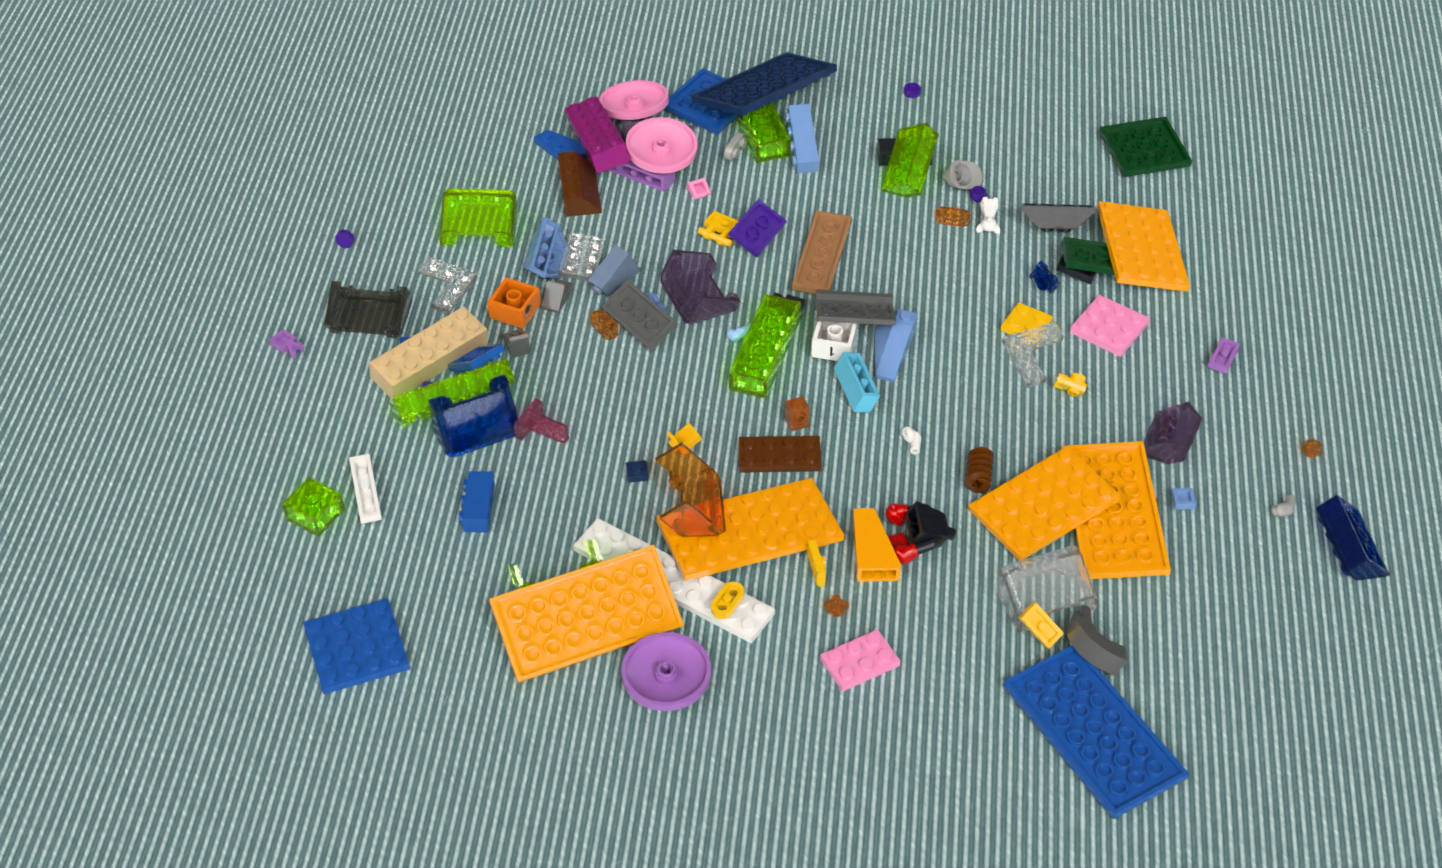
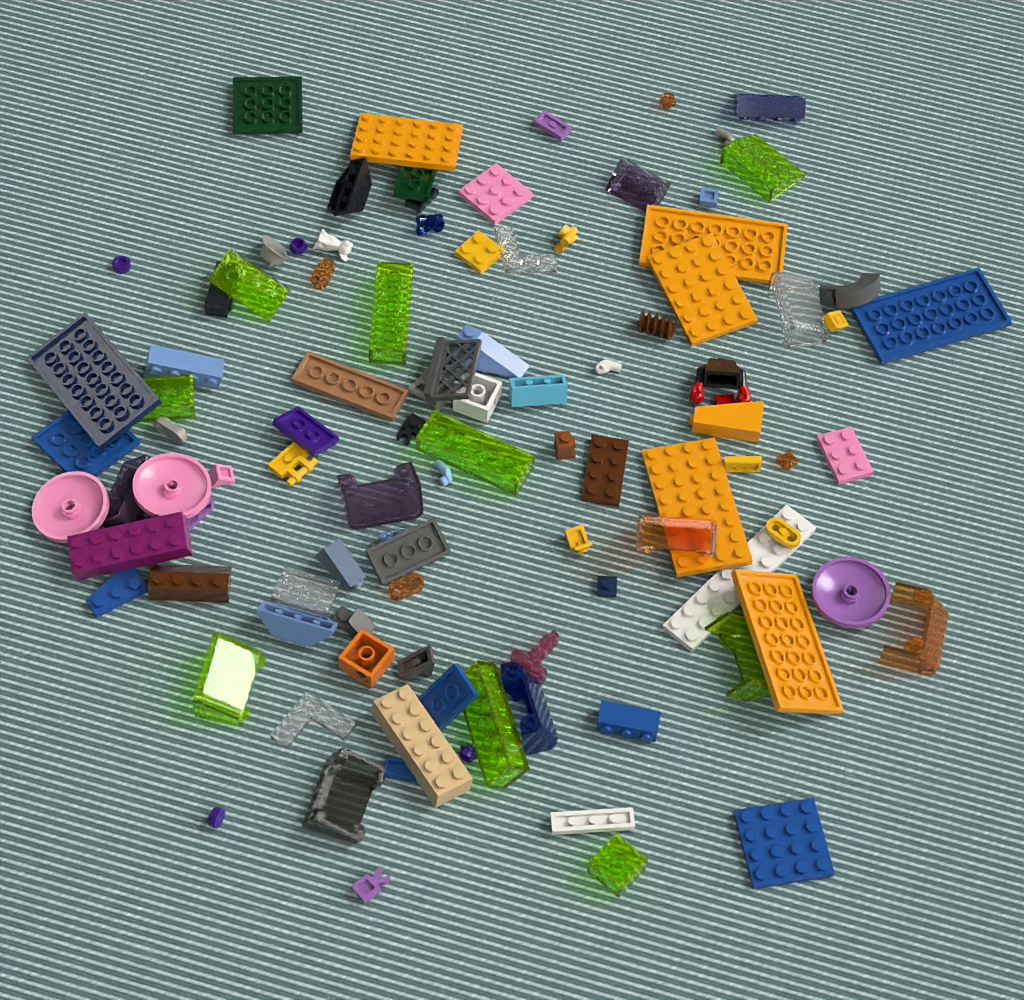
camera: 85 degrees left, 10 degrees up
none -> clear neon green brick [369,261,414,365]
none -> clear neon green slope [720,134,806,203]
none -> clear orange windscreen [878,582,948,675]

